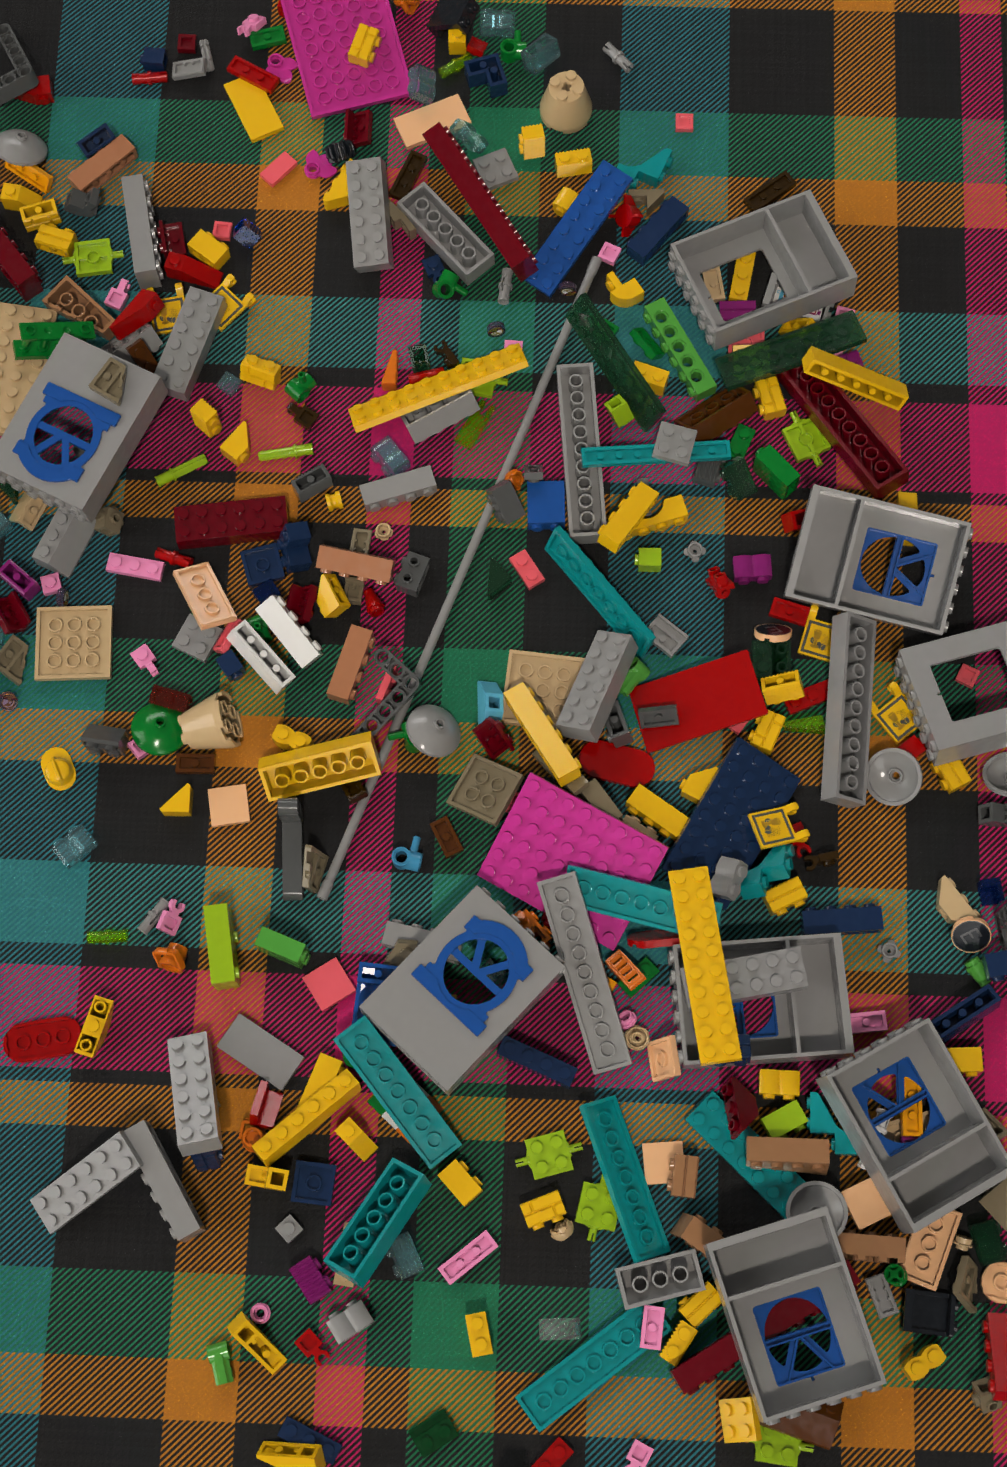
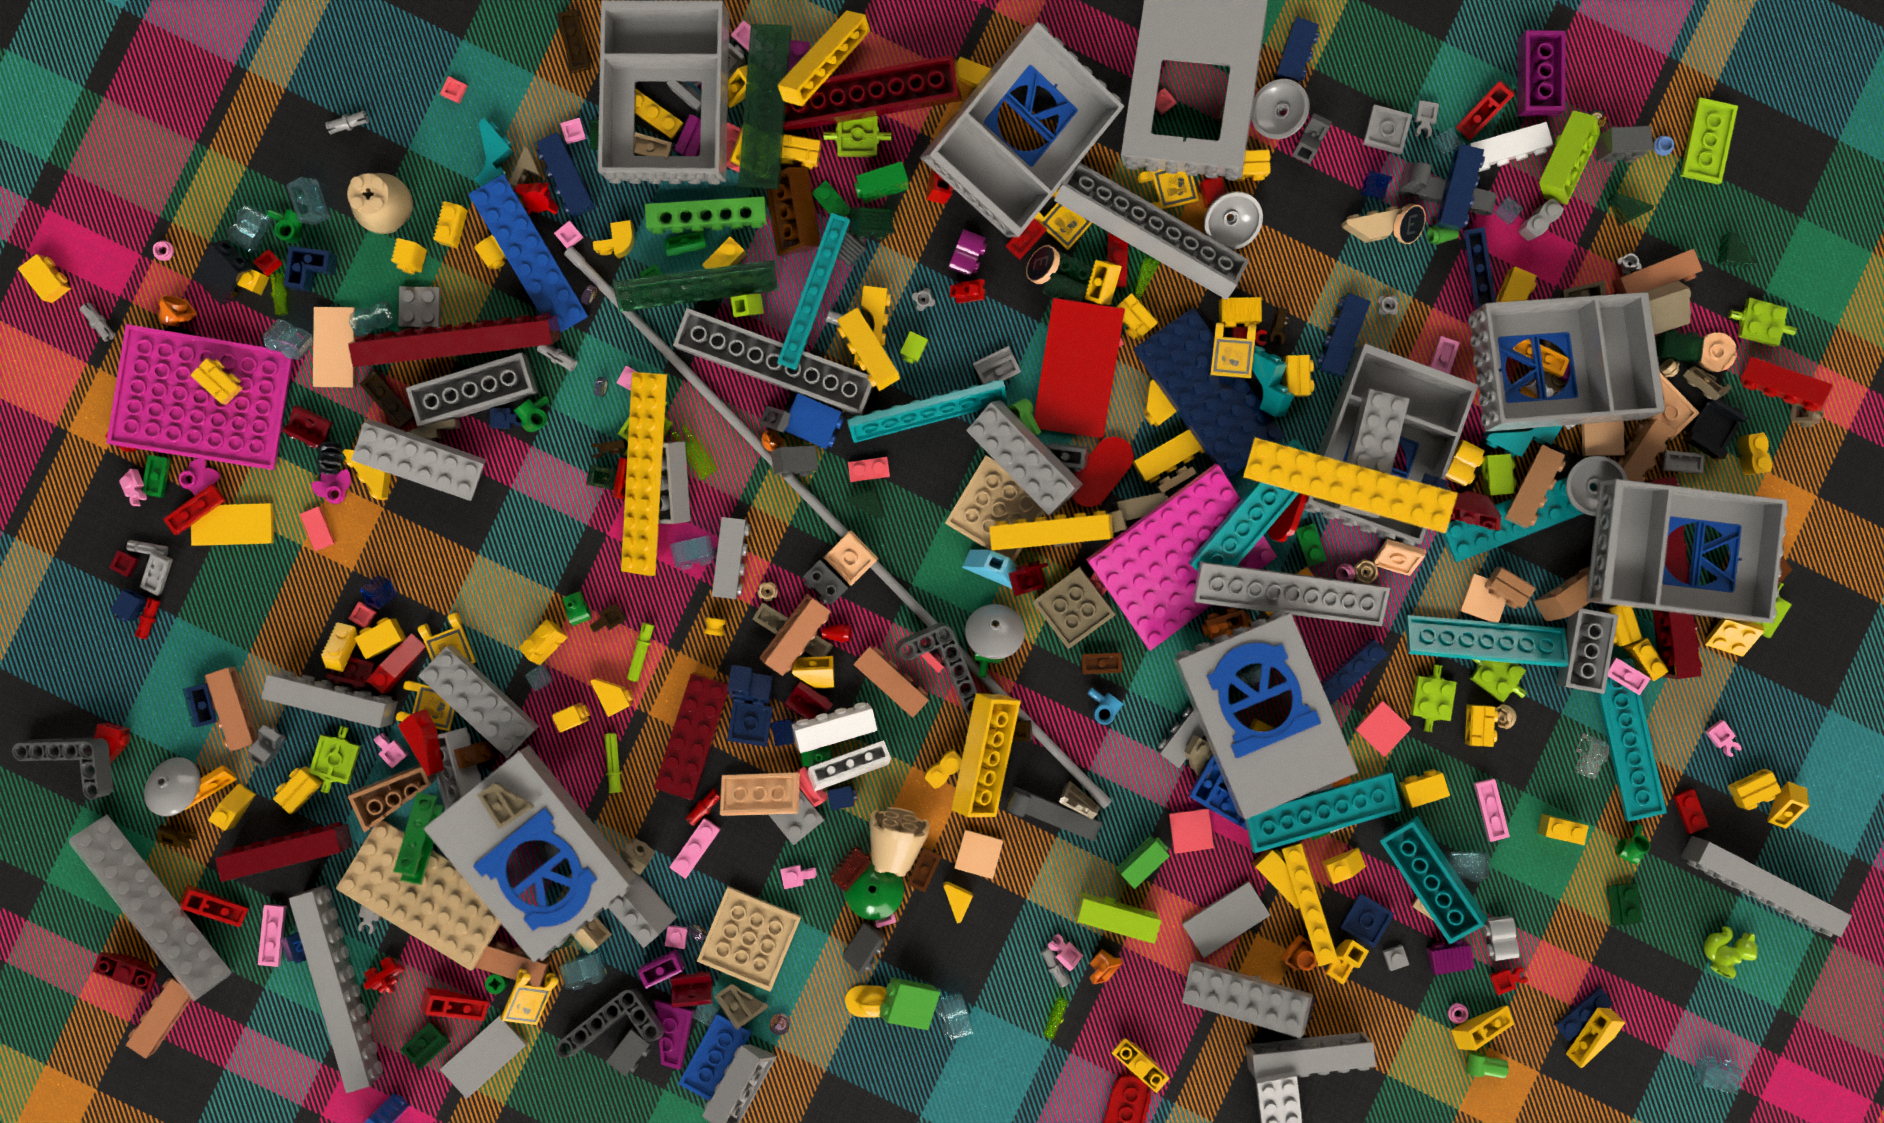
camera: 70 degrees left, 15 degrees up
yellow brick [19,198,62,232] -> none
panel [250,1080,284,1129] -> none
dark grey brick [291,464,333,503] -> none
orange slope [381,350,399,391] -> none
orange slope [605,949,646,991] -> none
dark grey plate [638,704,680,729] -> none
light grey plate [652,421,697,467] -> none
light grey brick [710,856,748,901] -> none
green wheel [884,1263,908,1287] -> none
none -> yellow brick [321,623,358,672]
none -> bright pink plate [560,118,587,144]
none -> light nougat tile [823,530,879,586]
none -> bright green brick [879,977,941,1030]
none -> yellow brick [1219,297,1262,328]
none -> coral tile [1354,701,1411,757]
none -> green piece [1615,825,1651,865]

